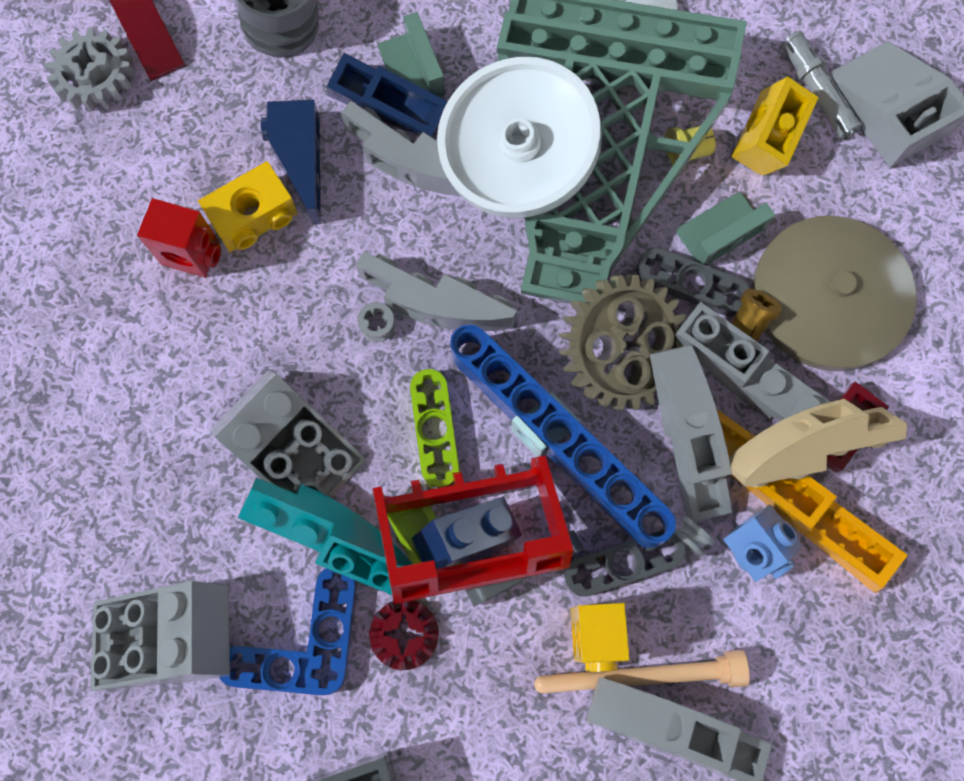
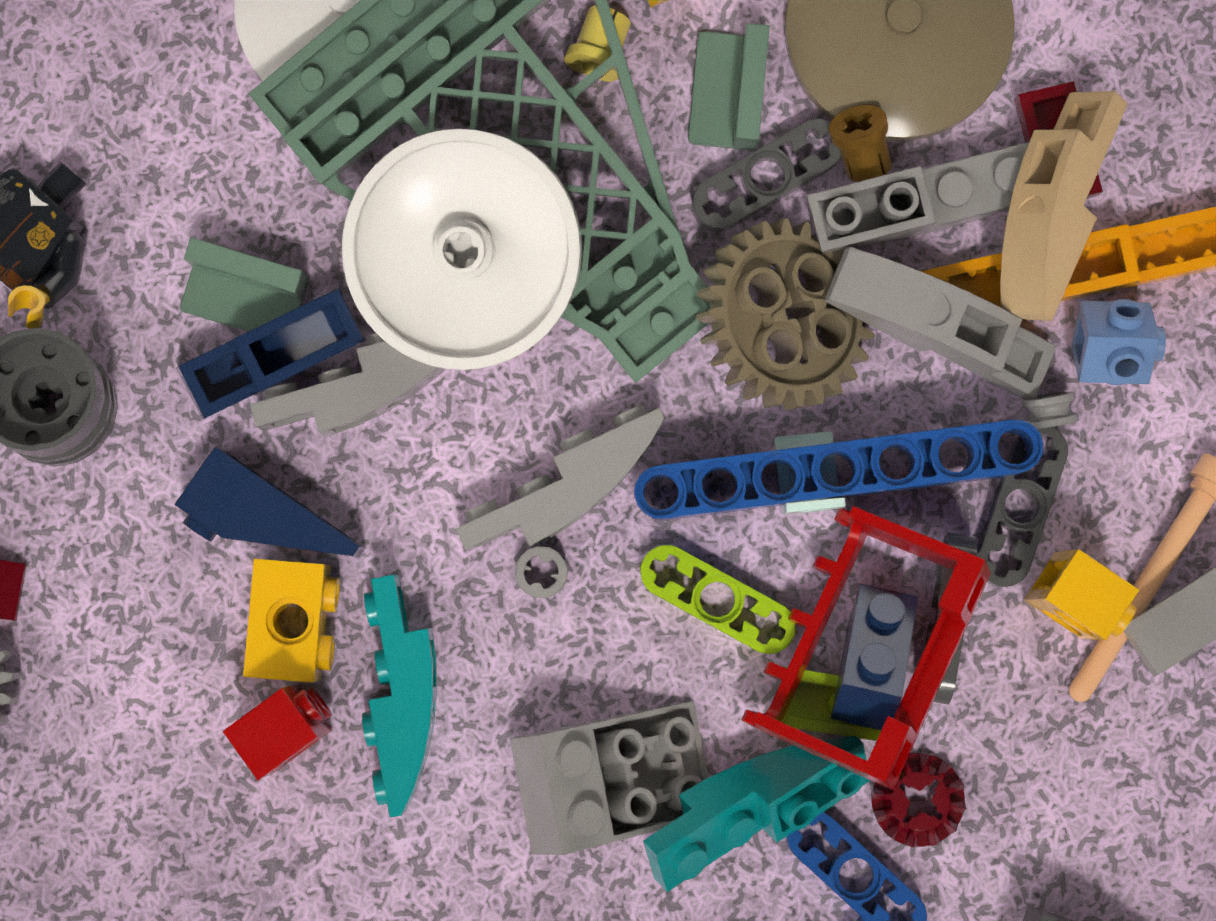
camera: 50 degrees left, 10 degrees up
none -> teal slope [362,575,437,818]

